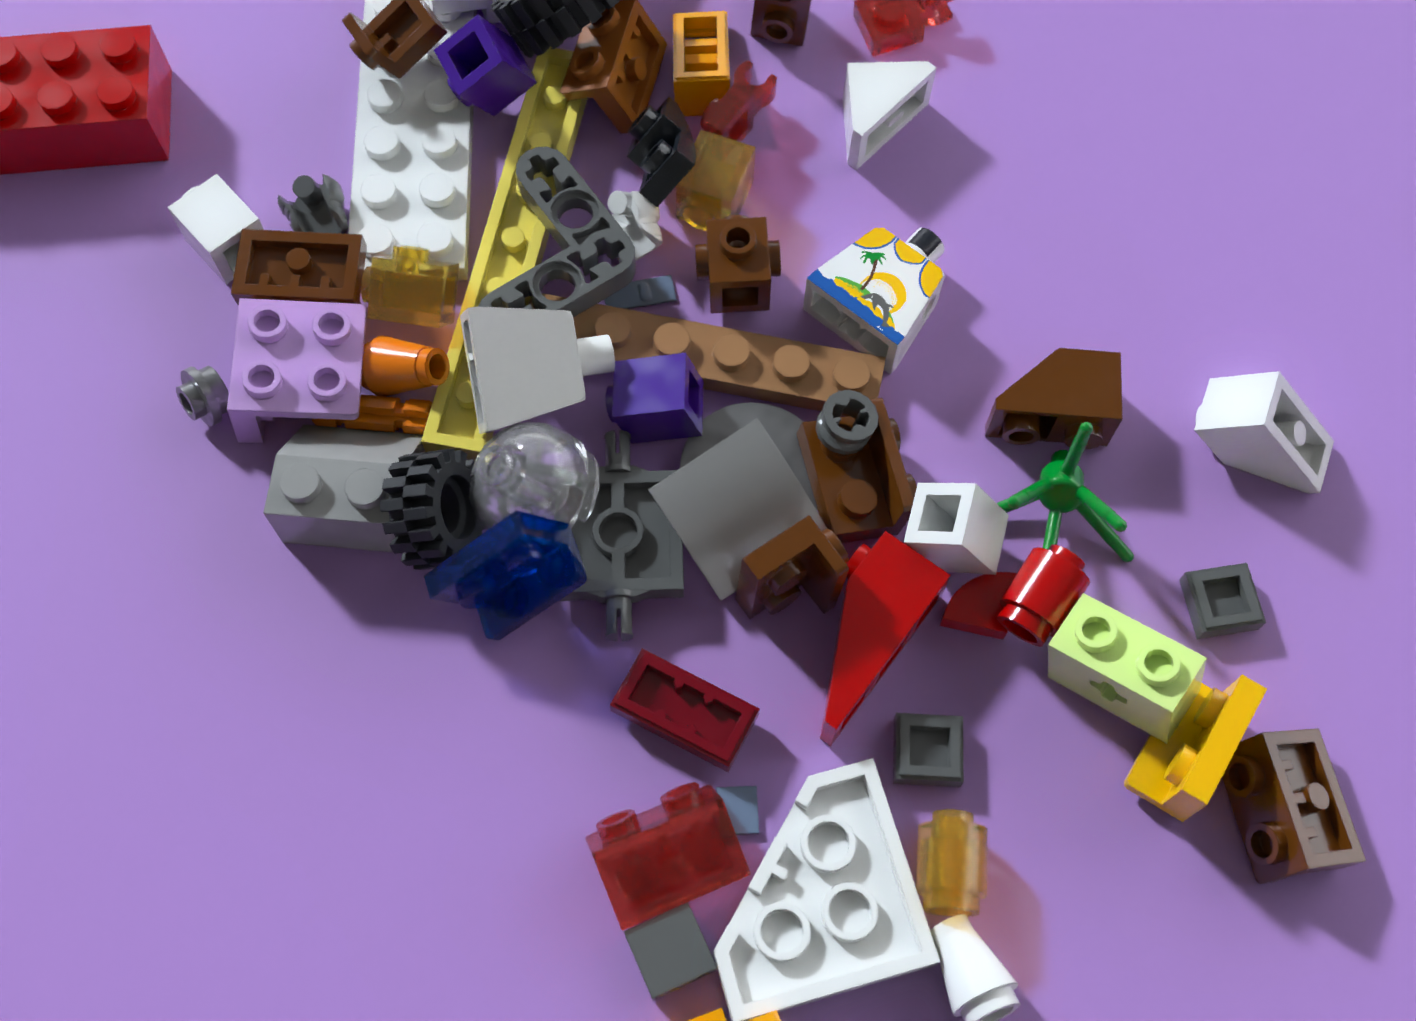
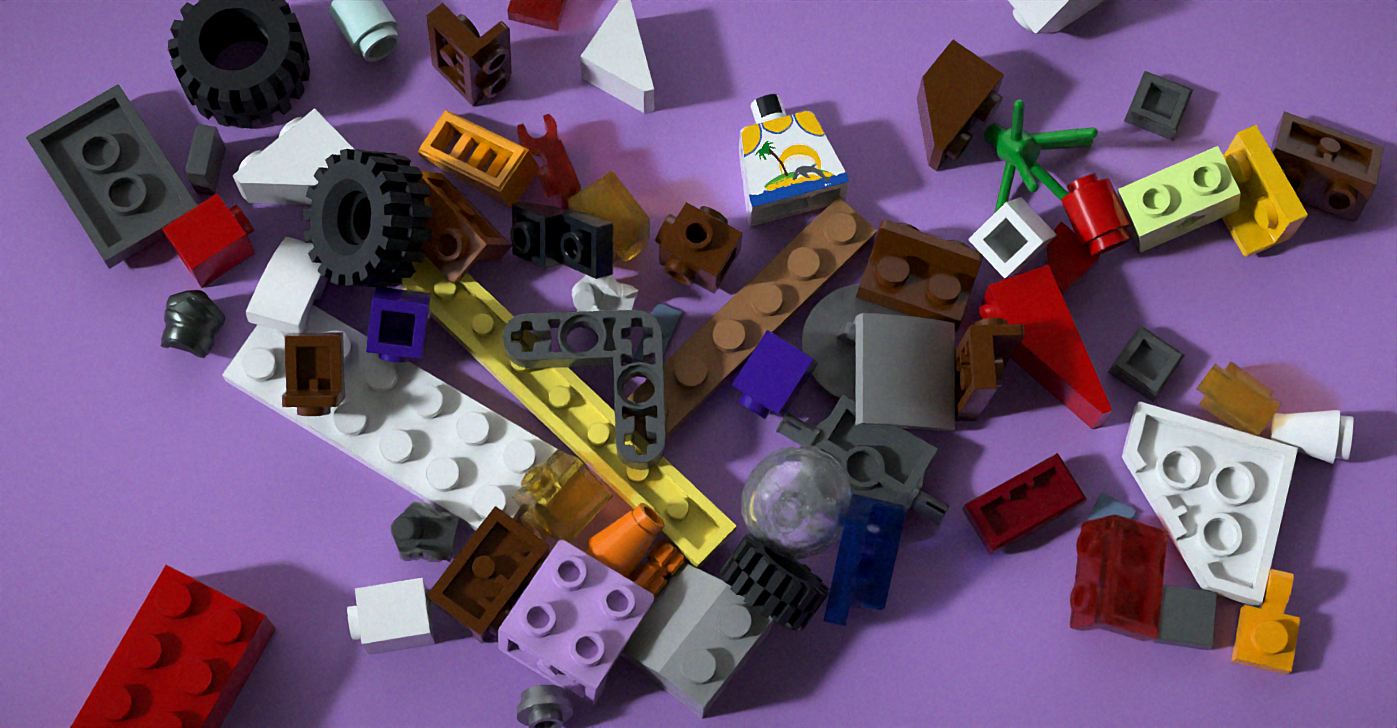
camera: 60 degrees left, 5 degrees up
white torso [460,307,615,434] -> none
dark grey bush [815,390,879,455] -> none

